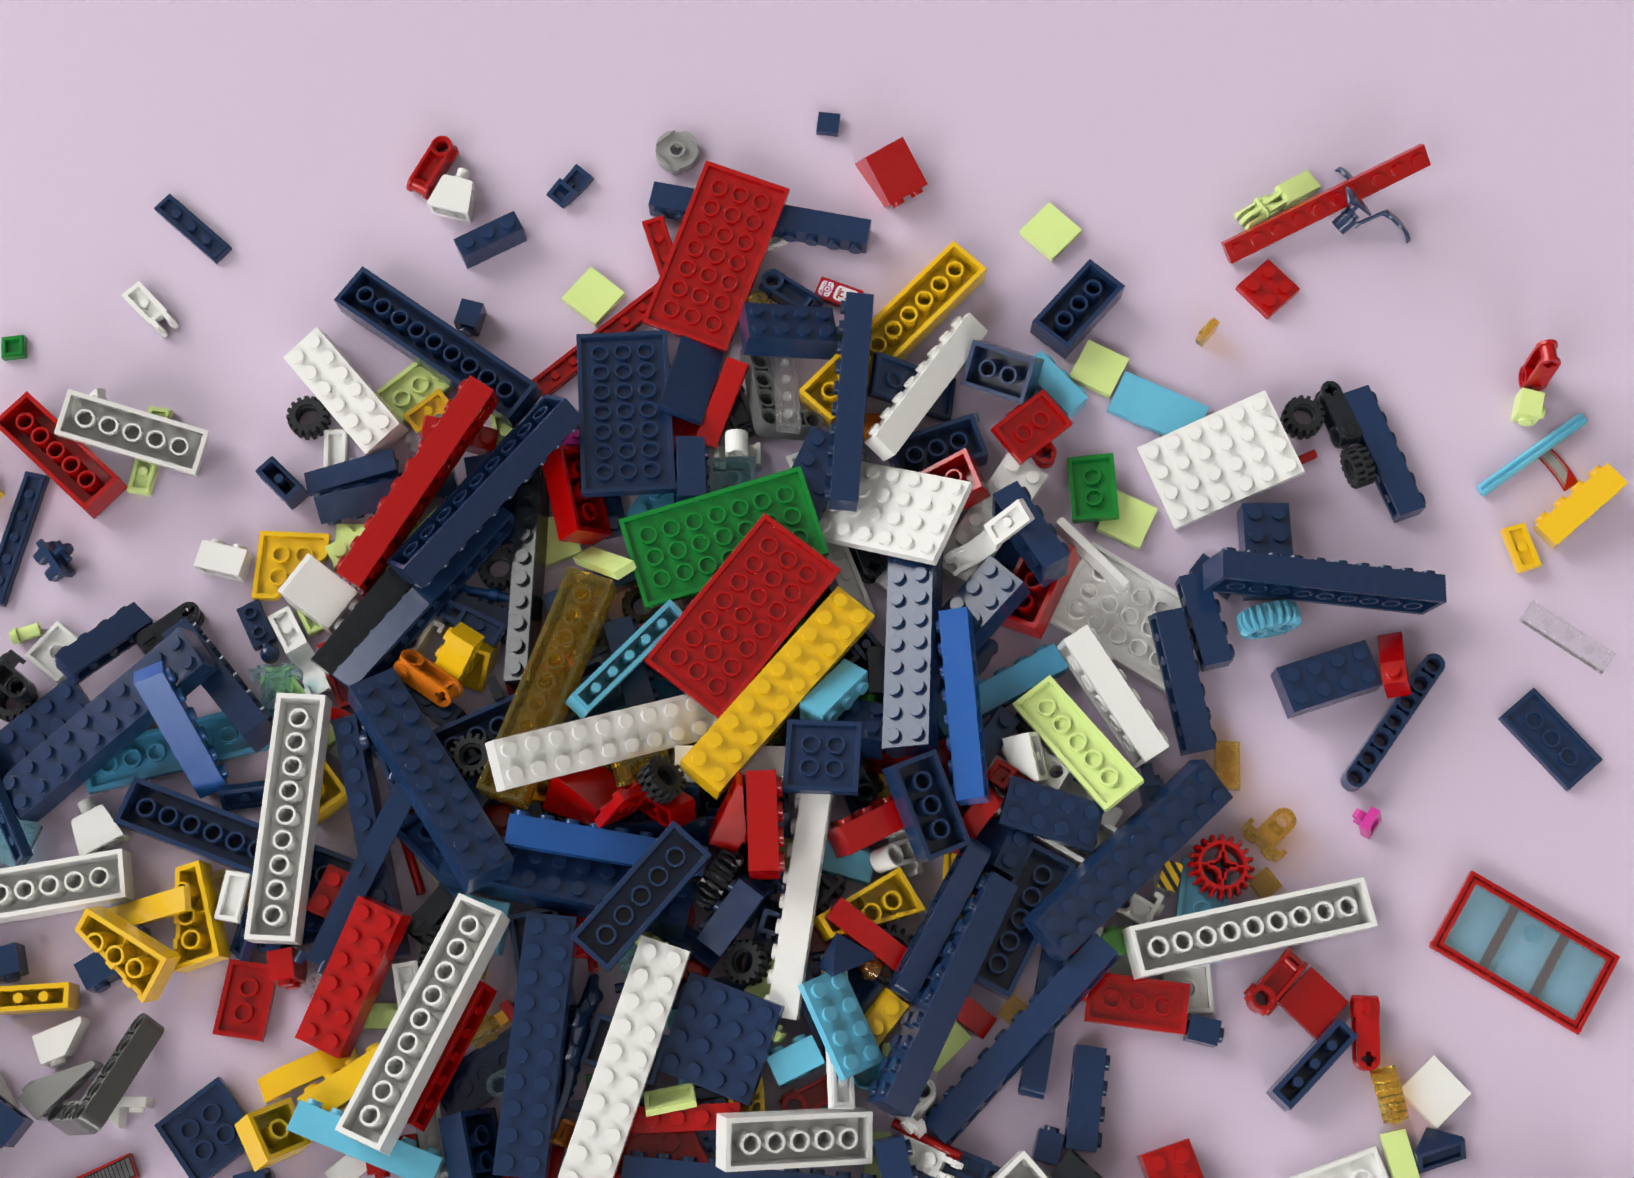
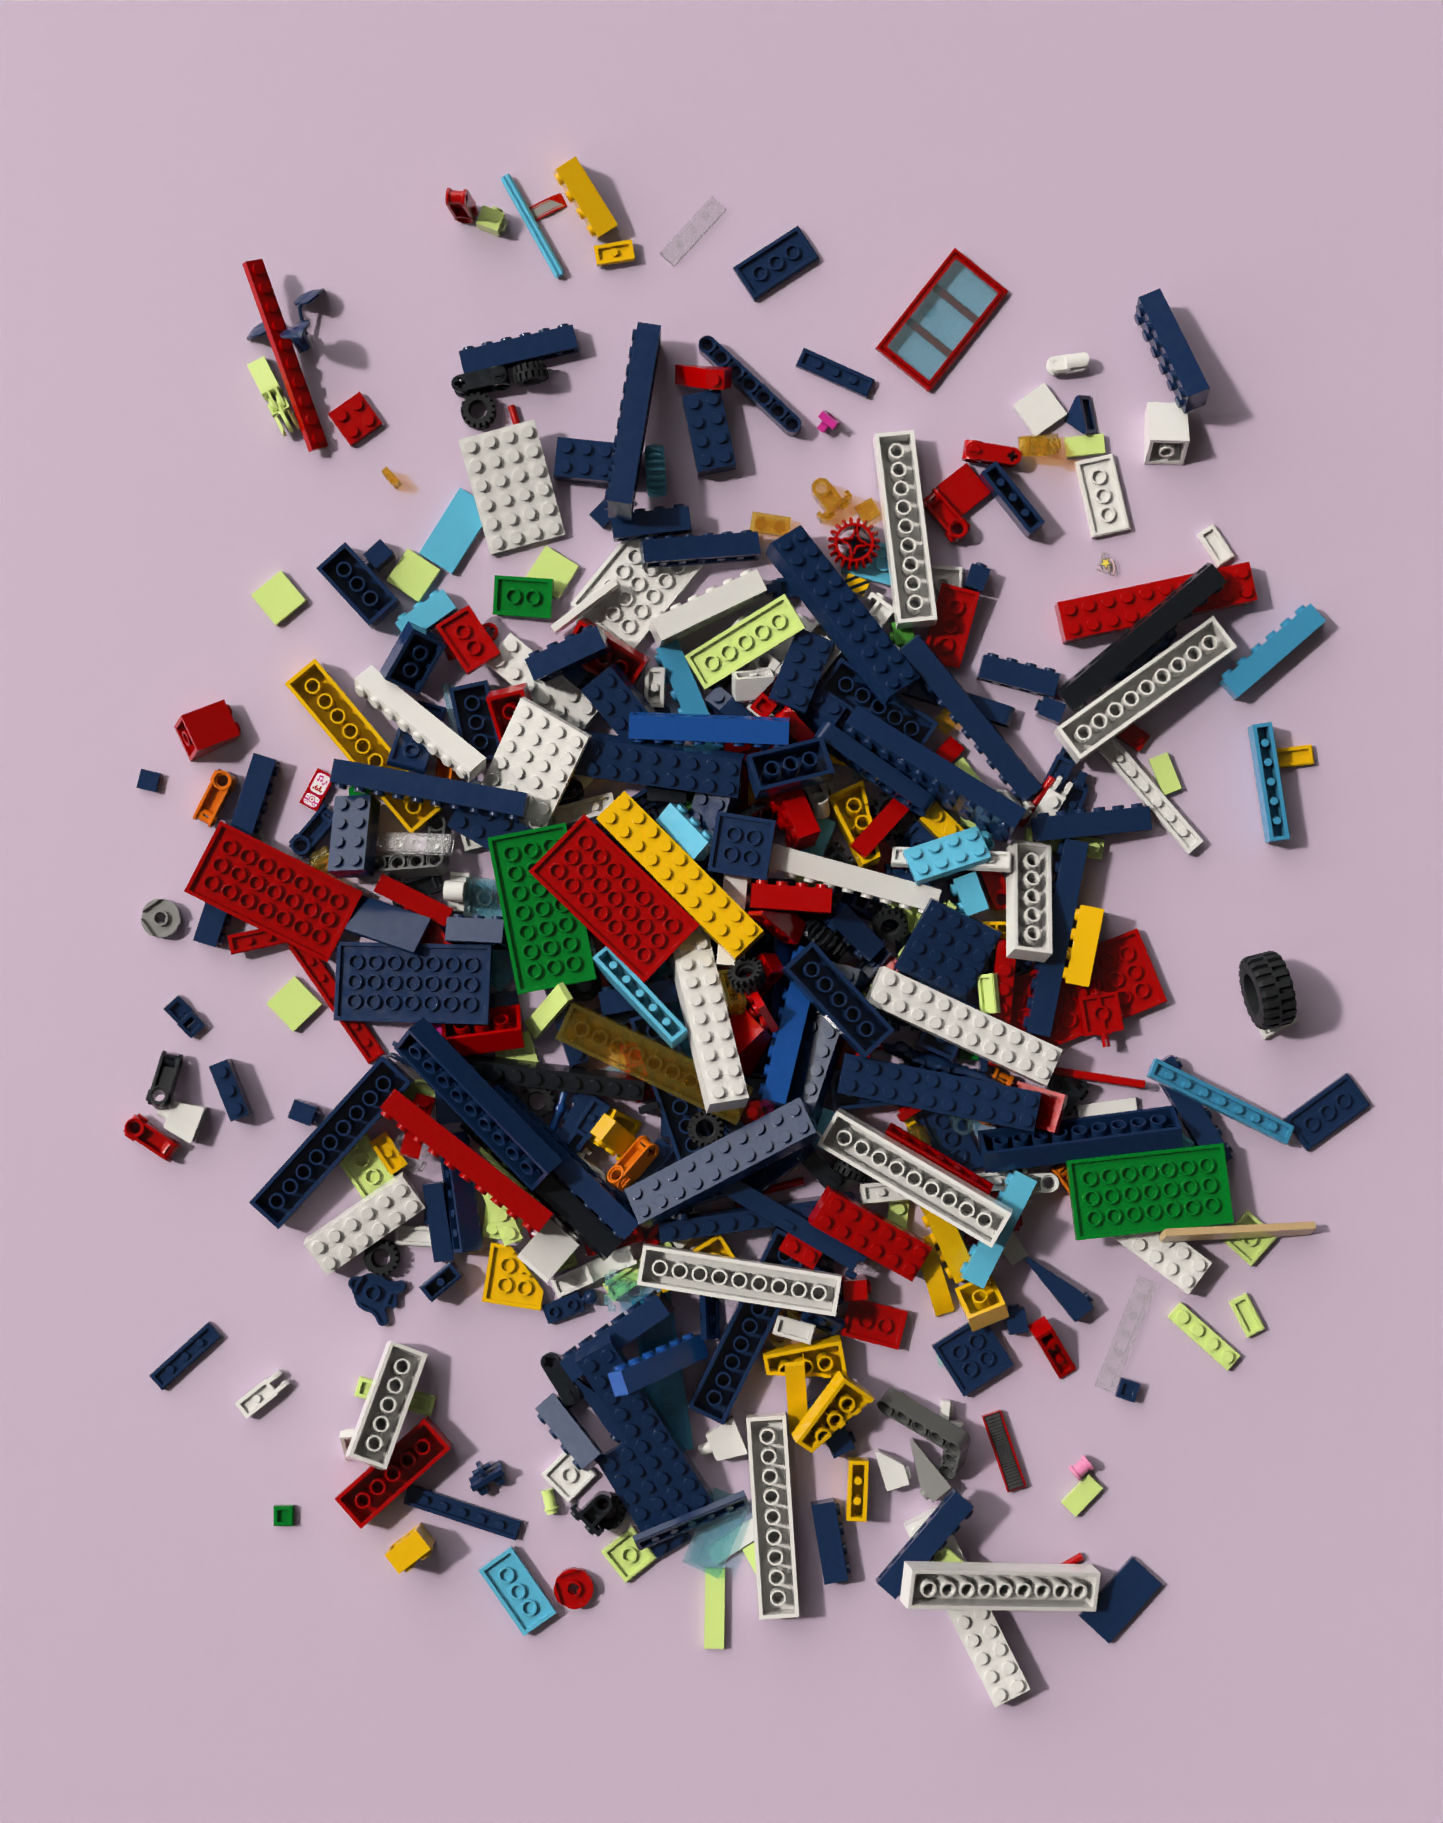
camera: 85 degrees left, 15 degrees up
white brick [193,539,253,583] -> none
dark blue slope [819,932,875,976] -> none
clear orange plate [860,956,883,981] -> none
white piece [943,498,1035,576] -> none
none -> black piece [146,1050,184,1110]
none -> orange piece [193,769,238,828]
none -> dark blue tile [348,1273,407,1326]
none -> dark blue brick [363,539,396,572]
none -> white slope [644,666,665,707]
none -> dark blue tile [796,348,875,398]
none -> white arm [1046,352,1089,376]

